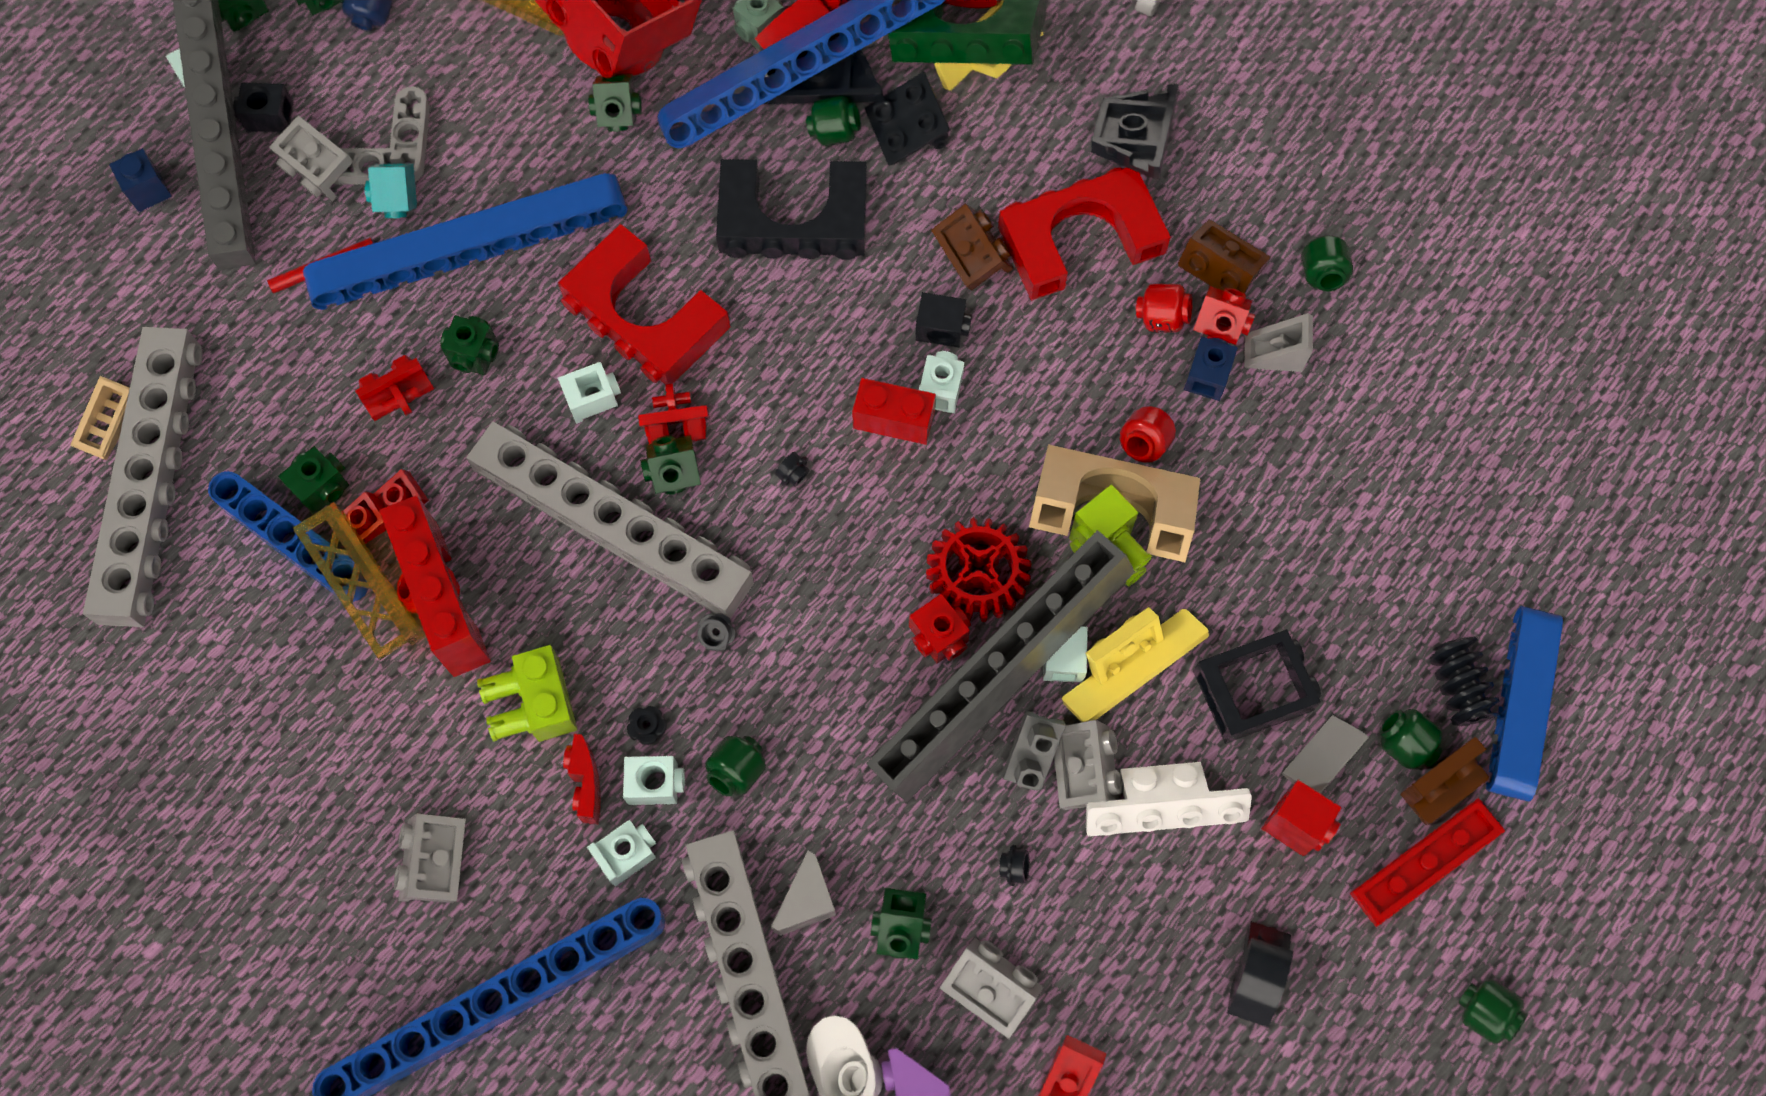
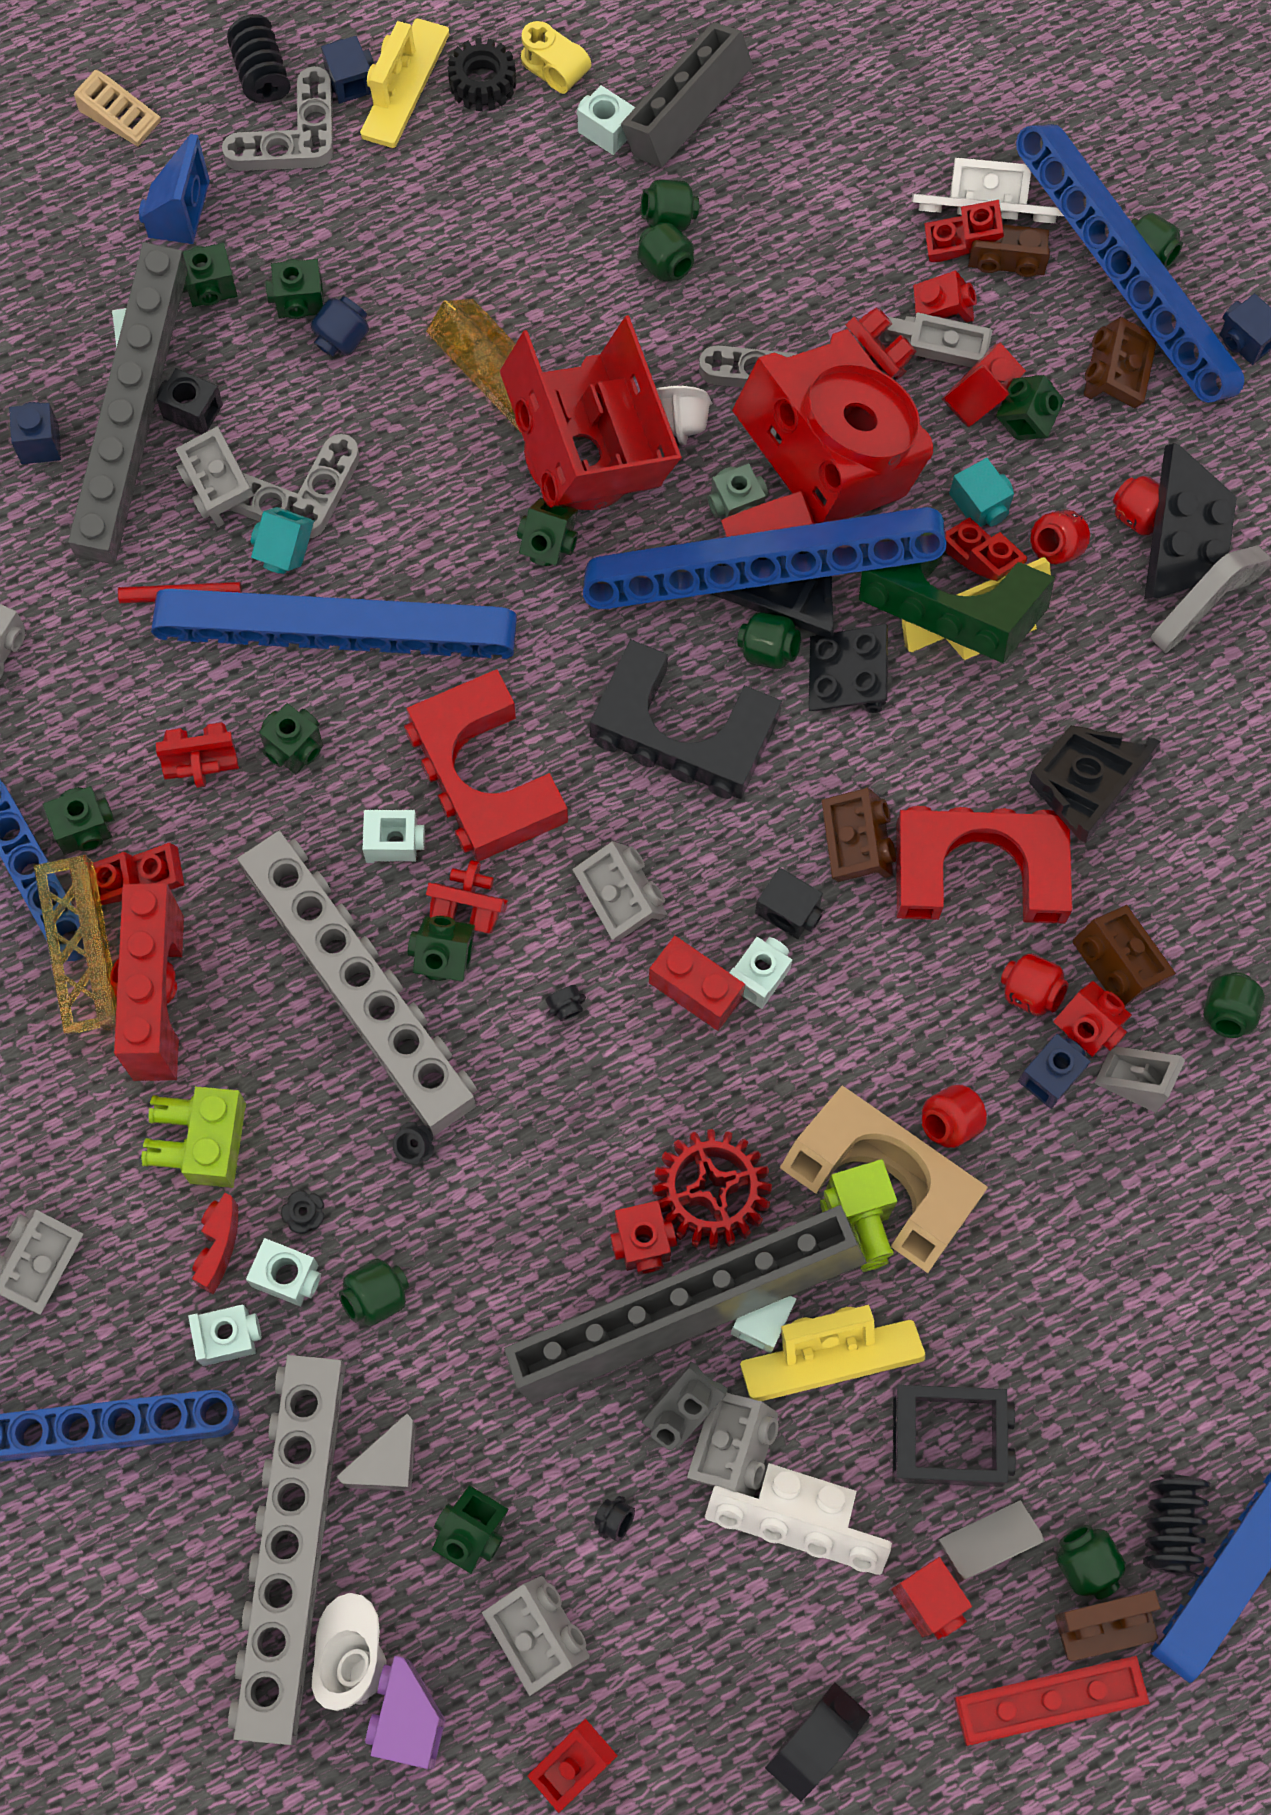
camera: 20 degrees right, 0 degrees up
none -> light grey bracket [572,841,668,941]

